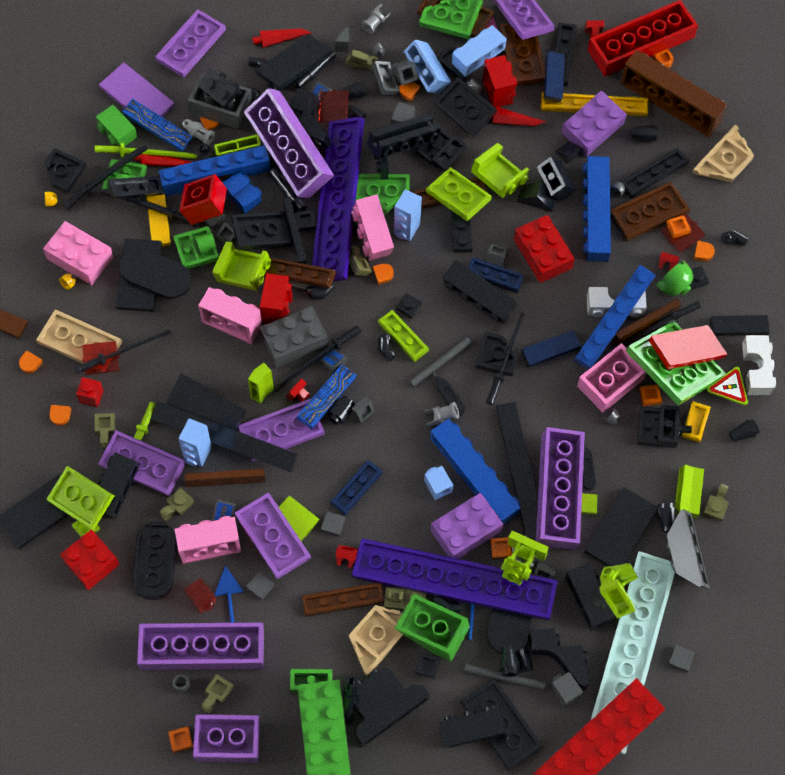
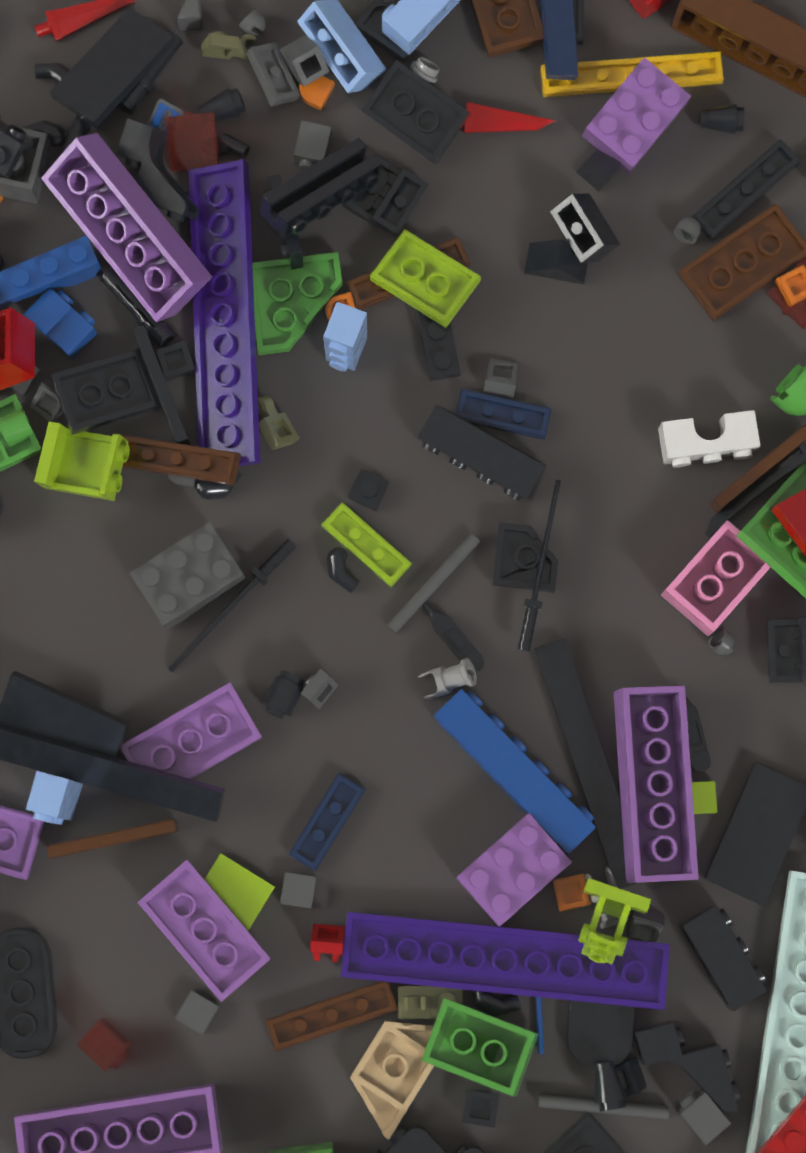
camera: 10 degrees left, 15 degrees up
olive plate [160,487,195,521] -> none
bright pink brick [175,516,241,564] -> none
bright pink brick [198,287,262,345] -> none
slope [212,499,237,521] -> none
lime piece [214,134,261,157] -> none
blue piece [214,565,244,623] -> none
lime piece [248,363,274,404] -> none
red brick [260,273,293,324] -> none
red tile [286,378,310,402] -> none
blue tile [296,364,357,430] -> none
slope [320,348,347,374] -> none
bright pink brick [351,195,394,261] -> none
orange tile [373,264,394,285] -> none
light blue brick [424,466,453,500] -> none
lime panel [471,143,530,198] -> none
red brick [482,55,517,108] -> none
red brick [514,215,575,283] -> none
dark blue tile [521,330,581,367] -> none
blue brick [574,265,656,370] -> none
blue brick [582,156,611,262] -> none
lime tile [599,563,638,619] -> none
orange tile [639,384,662,406] -> none
red tile [659,251,679,271] -> none

